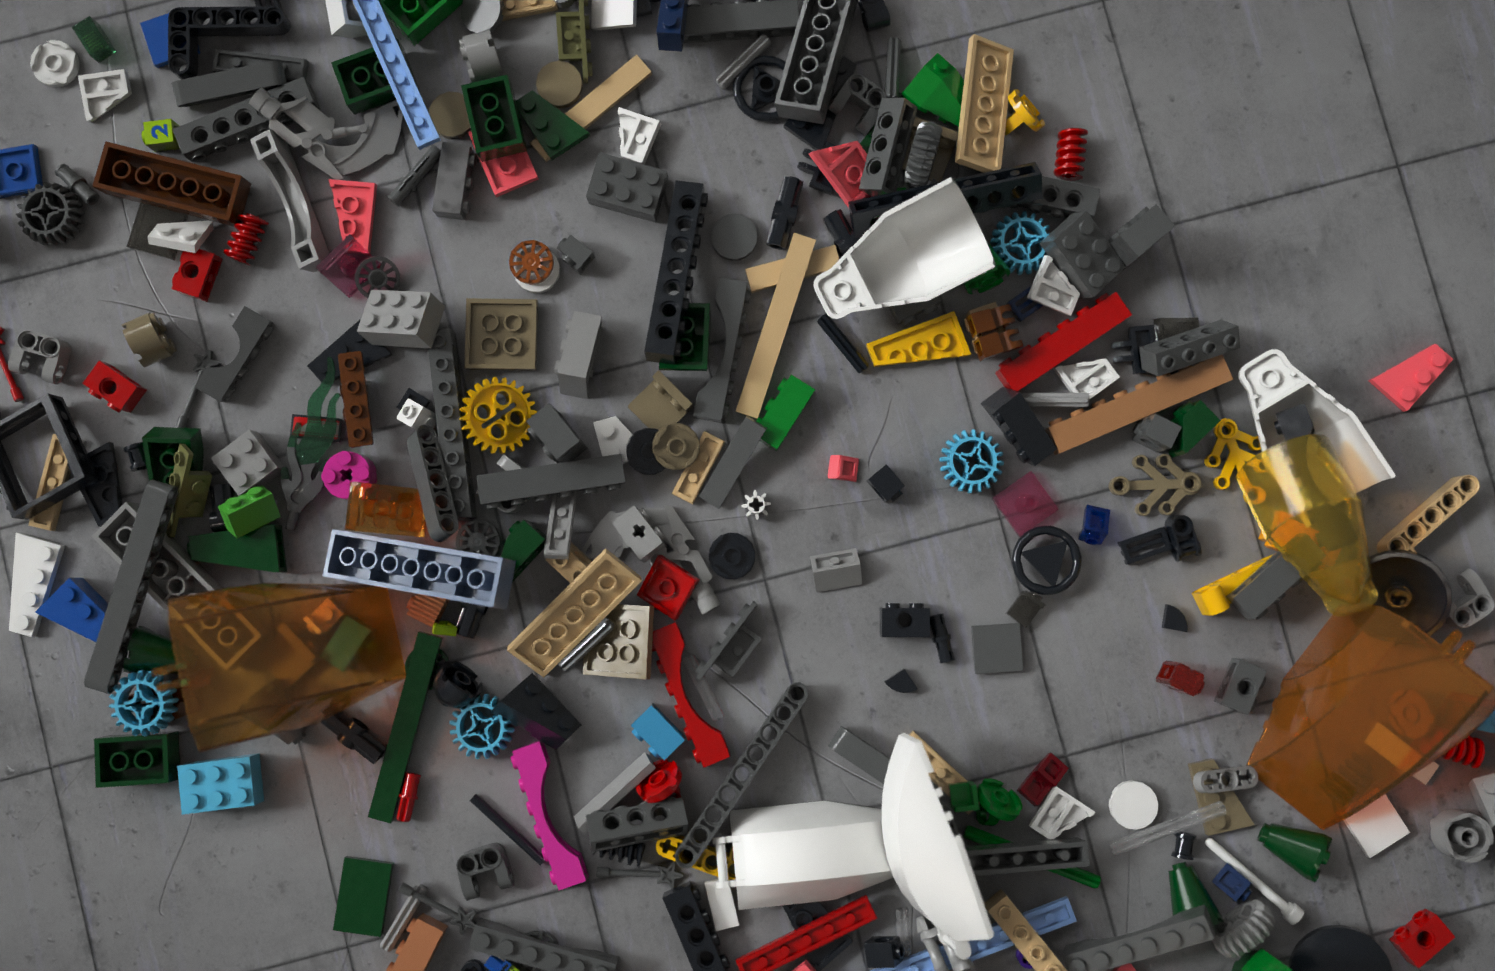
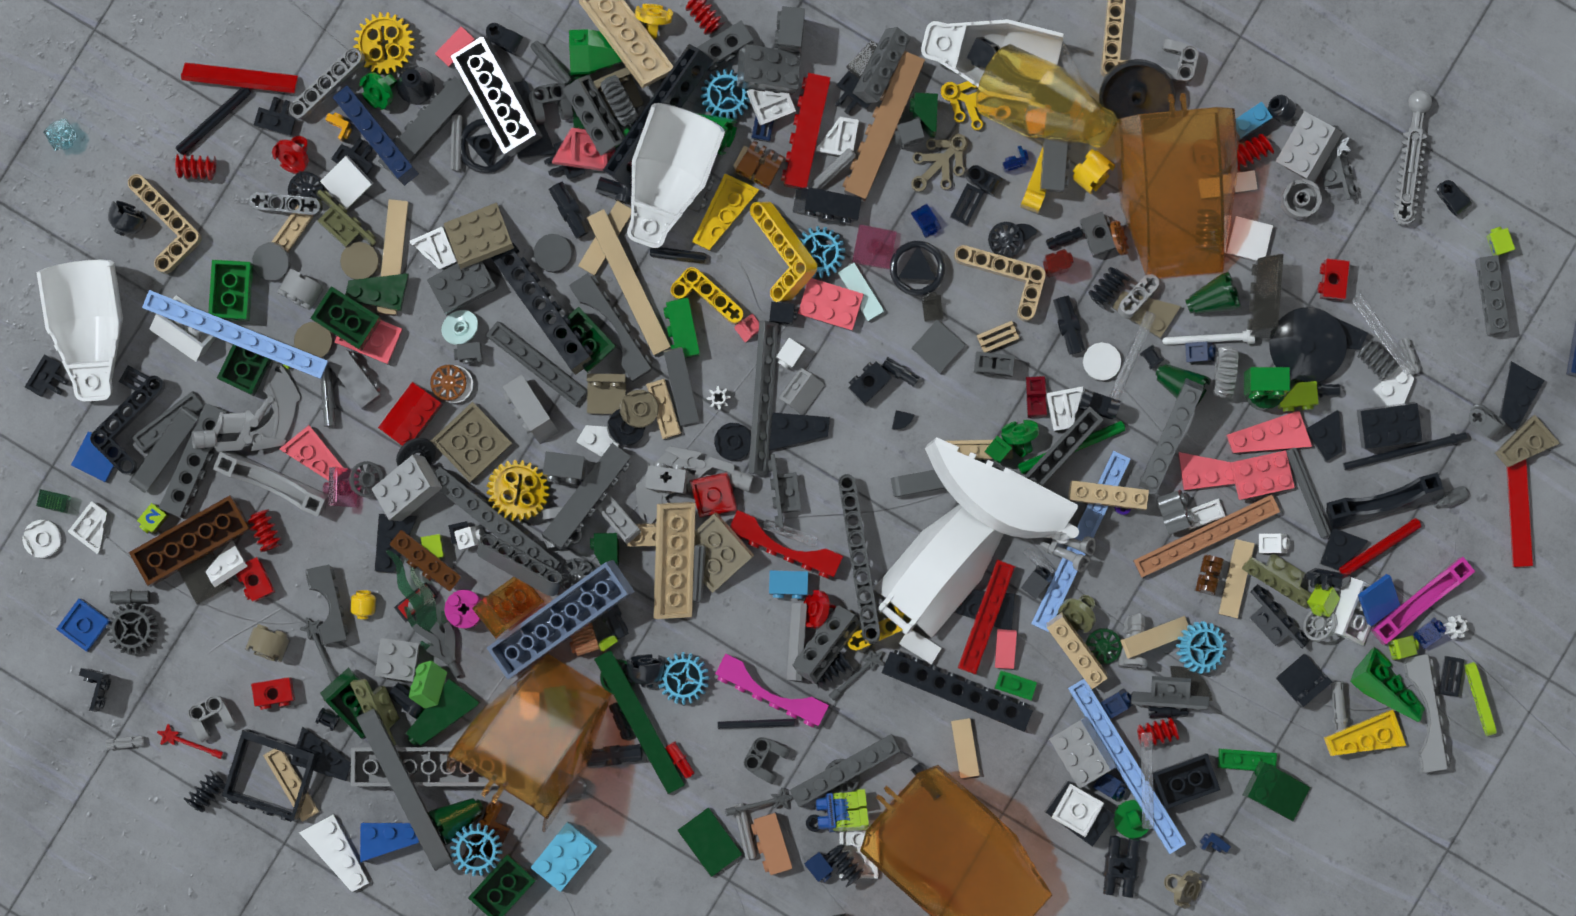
camera: 45 degrees left, 0 degrees up
black wedge [491,673,582,750] -> none
none -> yellow head [351,590,376,619]
none -> red slope [378,382,443,446]
none -> black wheel [396,438,436,466]
none -> lime brick [421,534,445,560]
none -> light aqua dish [441,310,478,345]
none -> dark tan plate [443,202,514,269]
none -> dark grey tile [486,321,587,407]
none -> black axle [609,702,631,739]
none -> yellow beam [671,267,743,325]
none -> dark grey plate [748,321,778,475]
none -> yellow beam [750,201,817,302]
none -> black wing [769,412,830,451]
none -> white brick [776,338,805,369]
none -> coral plate [798,278,864,331]
none -> light aqua tile [838,263,884,321]
none -> tan beam [954,245,1046,322]
none -> dark grey brick [973,352,1015,377]
none -> tan tile [977,321,1019,353]
none -> black wheel [988,222,1024,257]
none -> clear blue bracket [1002,145,1029,172]
none -> black axle [1046,227,1083,249]
none -> black piece [1053,295,1085,355]
none -> yellow brick [1072,149,1115,194]
none -> black piece [1078,388,1121,419]
none -> black piece [1088,267,1130,309]
none -> dark orange wheel [1110,220,1129,256]
none -> clear smoke slope [1247,254,1284,339]

